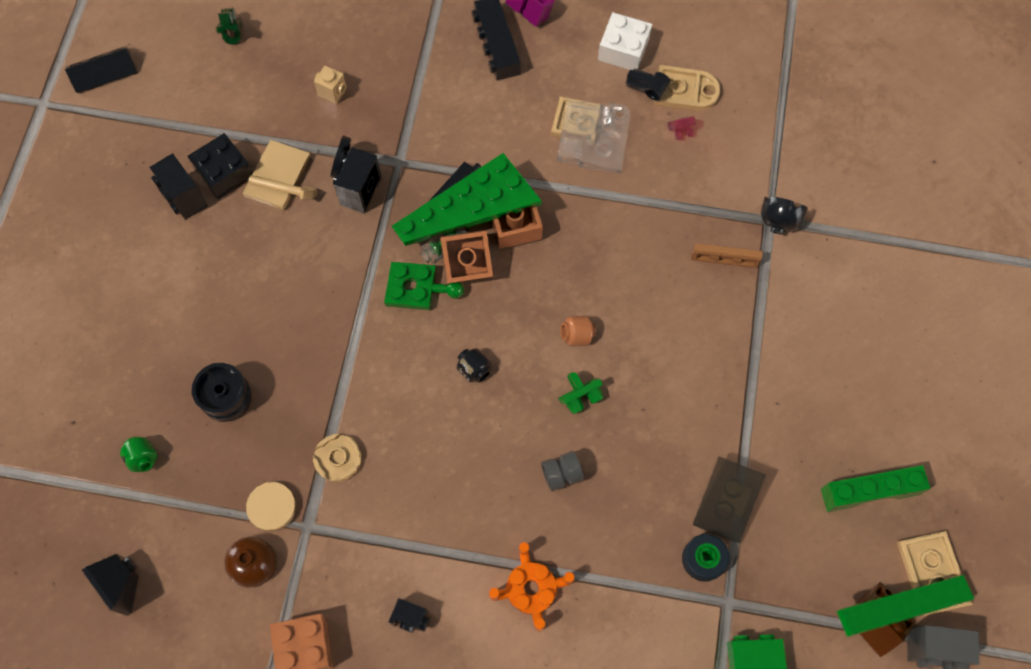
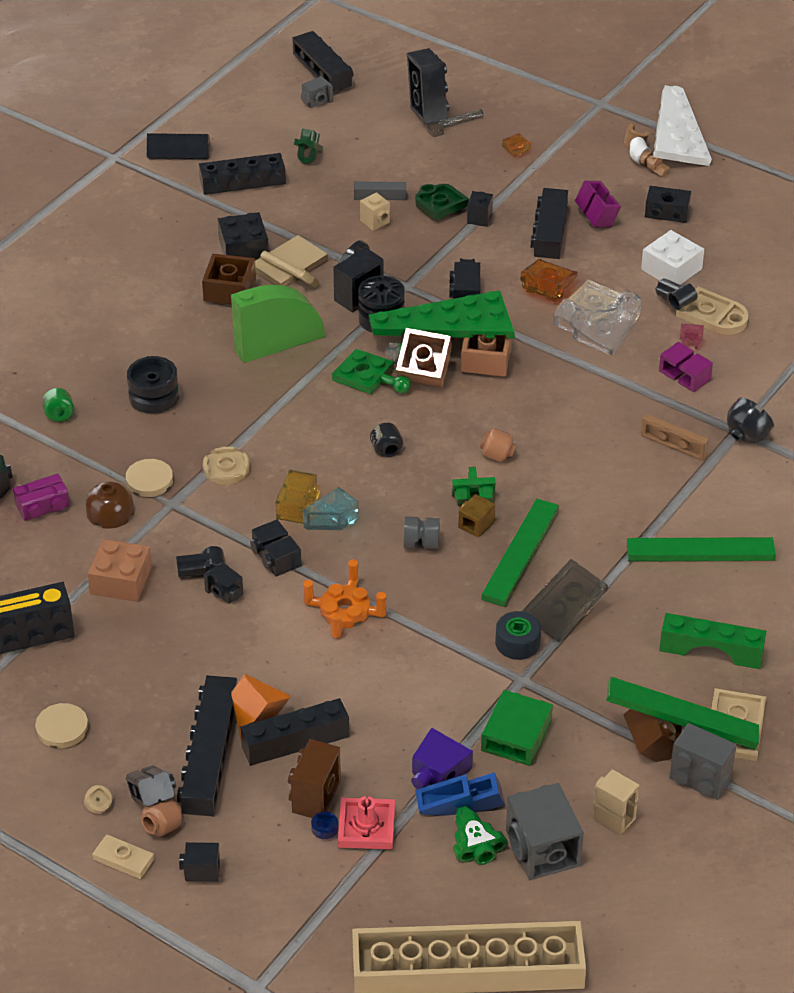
camera: 25 degrees right, 25 degrees down
black brick [149,153,208,220] -> none
none -> magenta brick [13,473,70,521]
none -> black piece [176,546,226,577]
none -> black brick [199,153,286,195]
none -> reddish brown brick [202,253,256,305]
none -> bright green brick [231,285,325,363]
none -> black piece [250,519,302,577]
none -> clear yellow piece [276,470,320,524]
none -> clear light blue slope [303,487,359,530]
none -> dark grey piece [354,181,406,200]
none -> black wheel [359,276,405,333]
none -> dark green plate [415,184,469,220]
none -> black brick [449,258,480,299]
none -> pearl gold brick [458,494,495,537]
none -> black brick [467,191,493,227]
none -> green tile [481,498,559,607]
none -> clear orange slope [520,259,578,301]
none -> green tile [626,537,776,561]
none -> magenta piece [659,342,713,393]

